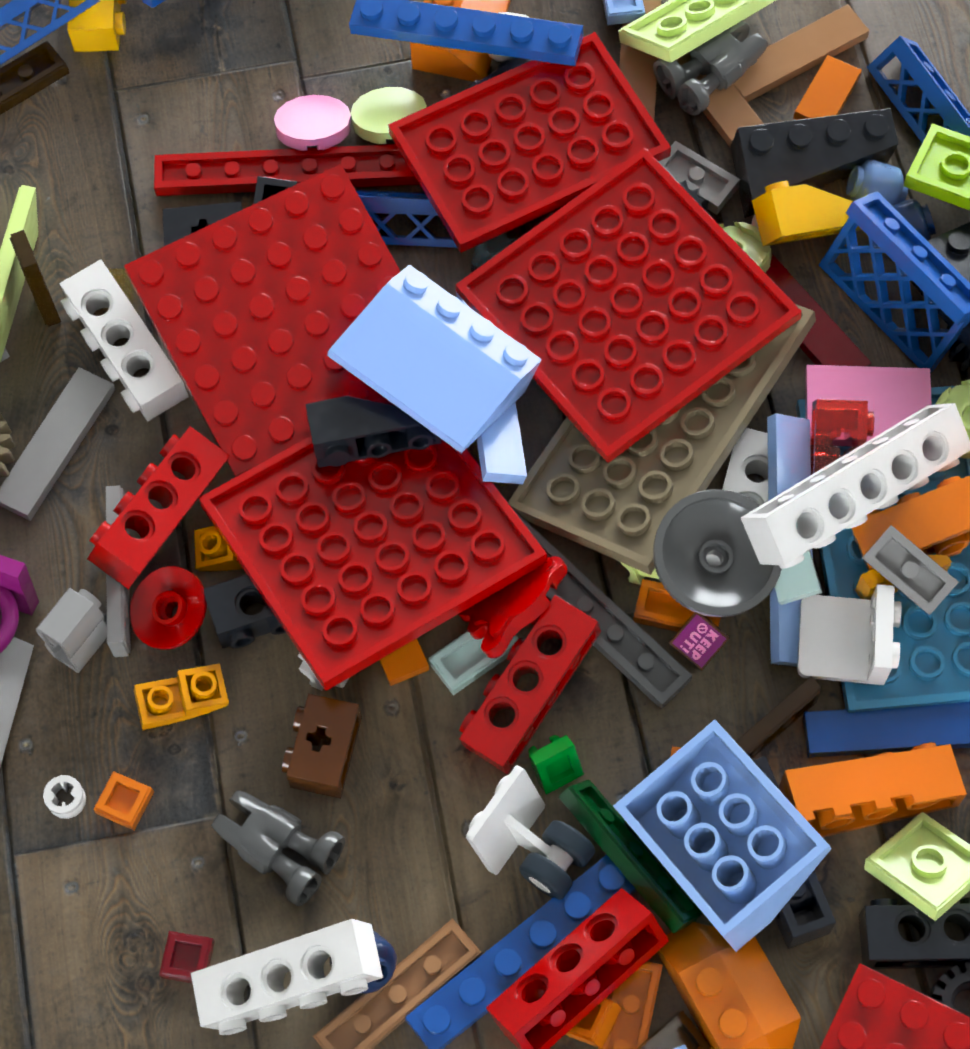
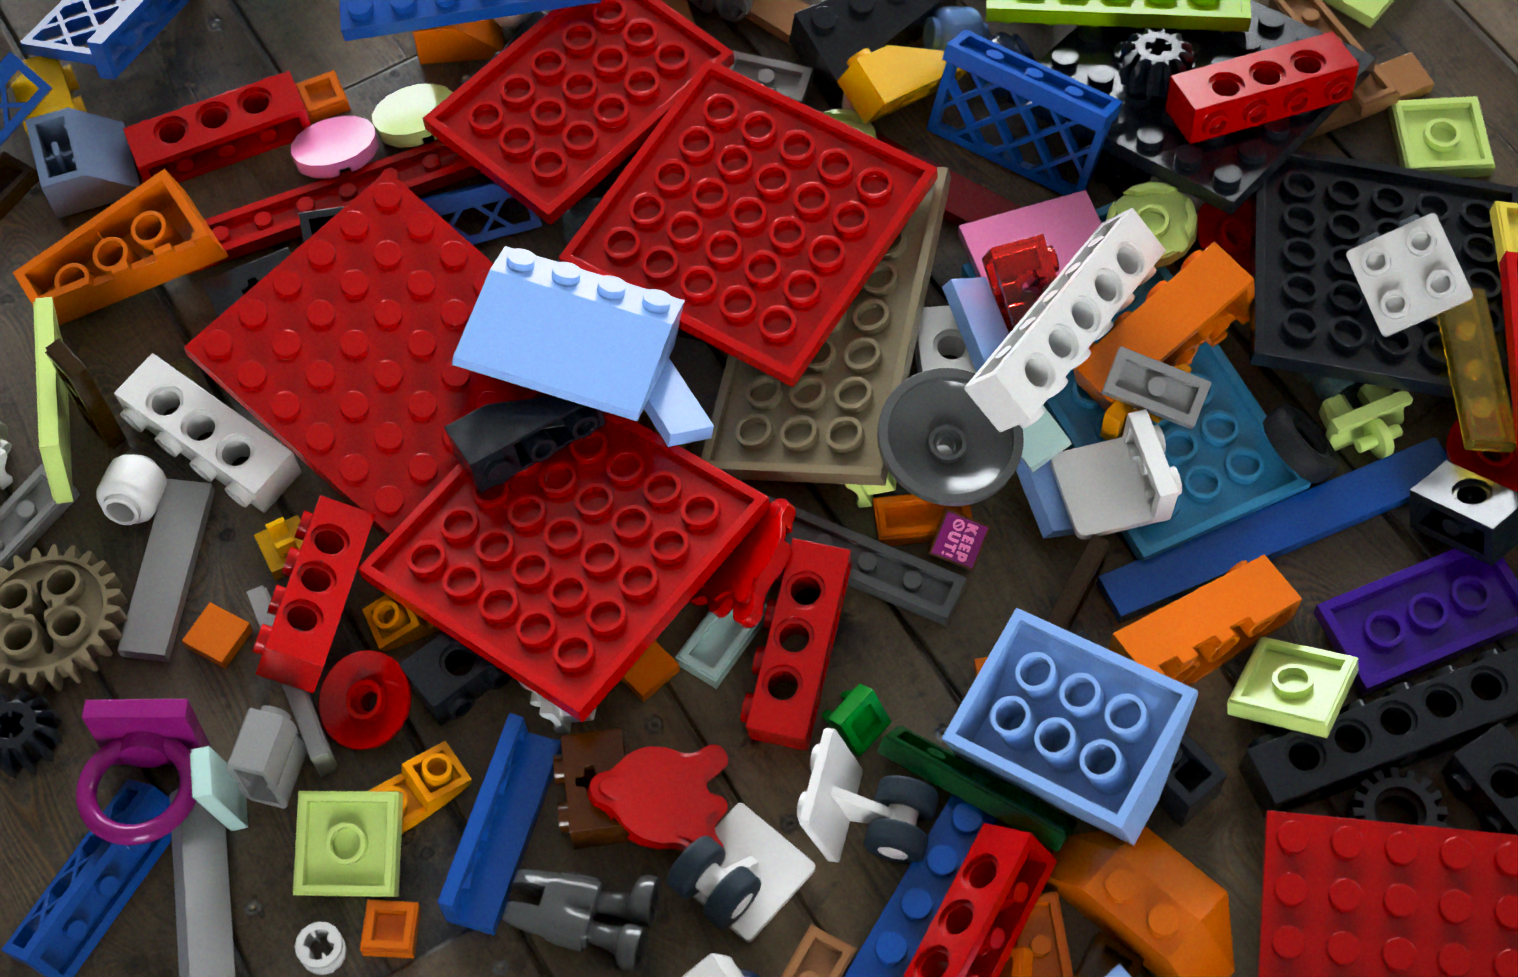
camera: 20 degrees left, 5 degrees down
none -> orange wedge [12,169,229,326]
none -> sand blue slope [25,108,141,219]
none -> white head [96,455,167,525]
none -> red brick [123,71,311,183]
none -> orange tile [182,602,253,669]
none -> light aqua tile [190,746,248,831]
none -> yellow tile [254,515,303,581]
none -> yellowish green tile [293,791,403,897]
none -> orange tile [295,70,351,124]
none -> blue fence [437,713,562,936]
none -> red tile [587,744,728,852]
none -> white plate [667,803,815,943]

